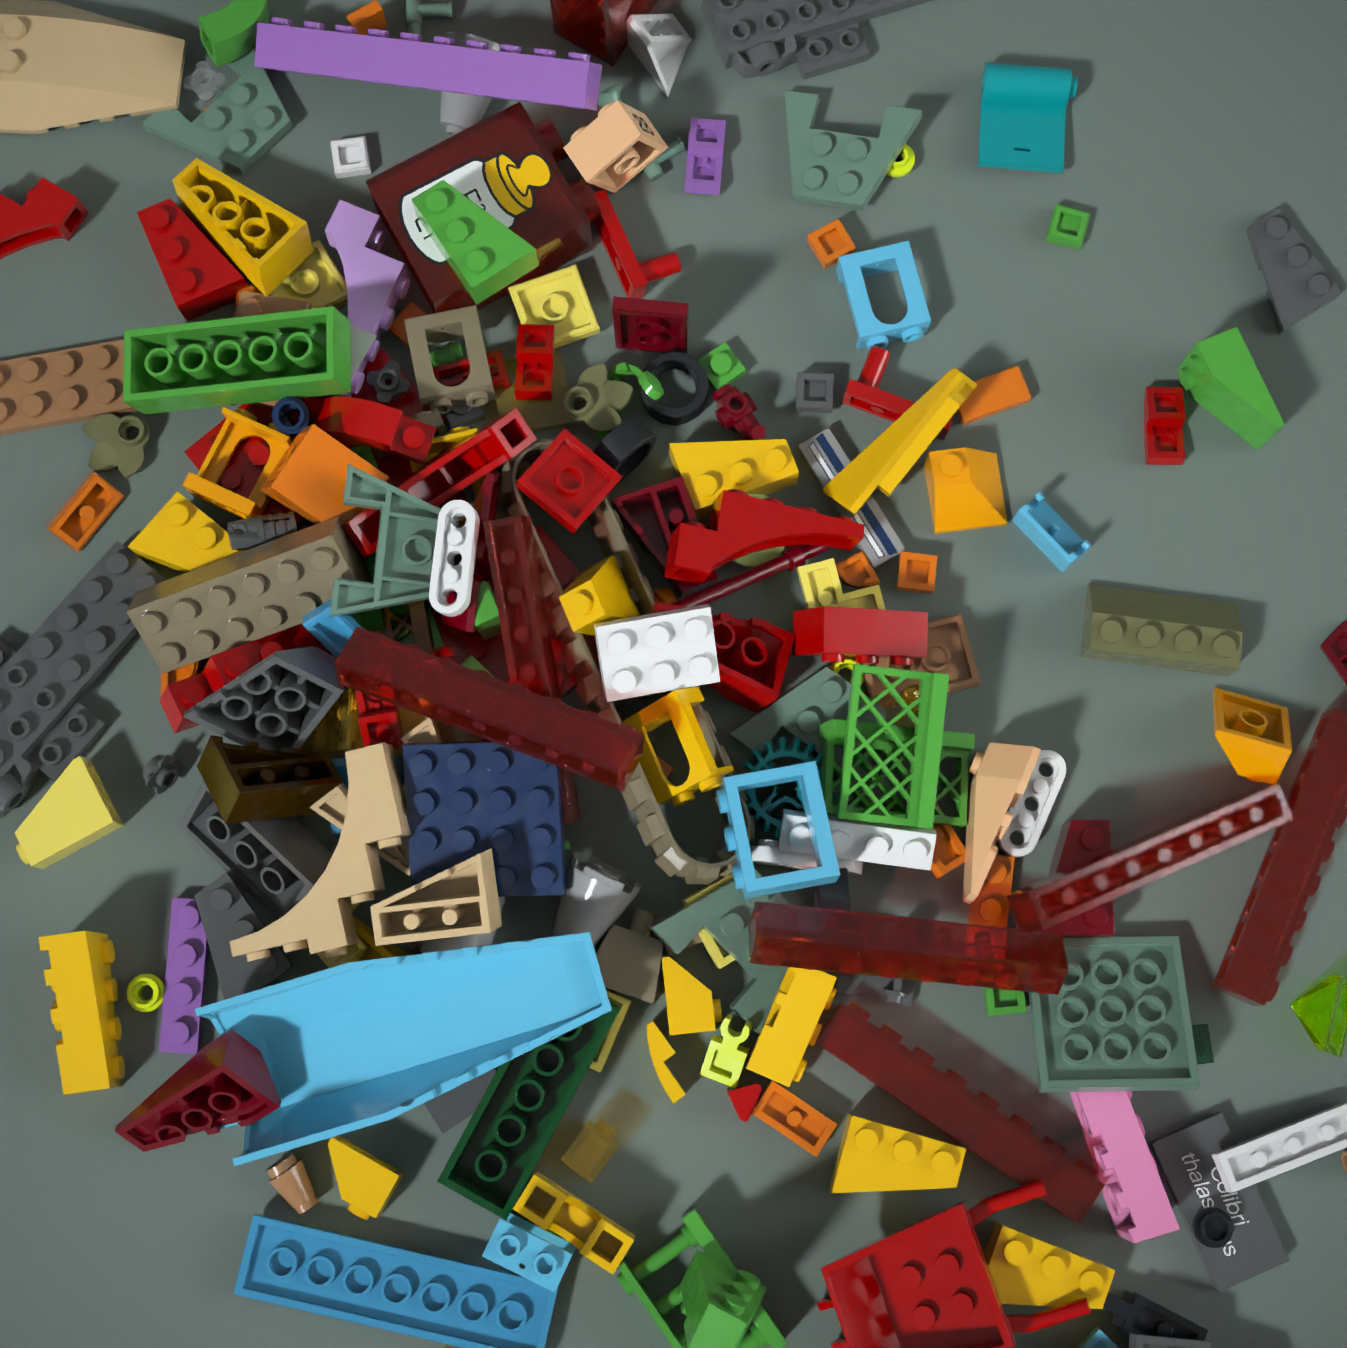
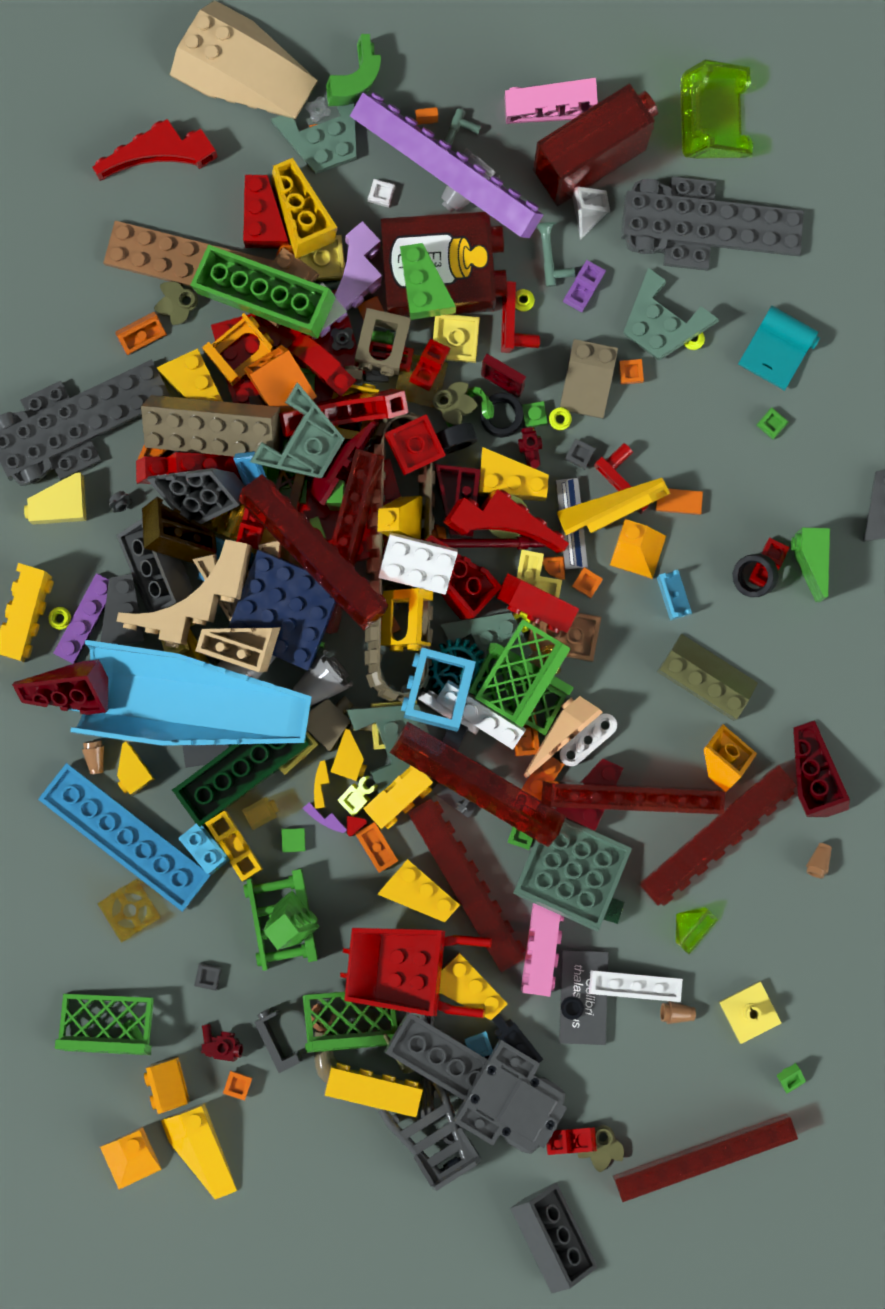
camera: 20 degrees right, 5 degrees up
dark grey hinge [227,511,297,549] -> none
dark blue cone [272,397,309,434] -> none
white plate [429,500,480,617] -> none
light nougat brick [563,100,668,193] -> none
medium azure panel [836,241,931,350] -> none
none -> bright green tile [281,828,306,852]
none -> medium lavender slope [303,802,347,833]
none -> neon yellow plate [515,289,535,312]
none -> neon yellow plate [549,407,572,430]
none -> dark tan slope [560,339,618,419]
none -> black tyre [732,554,779,597]

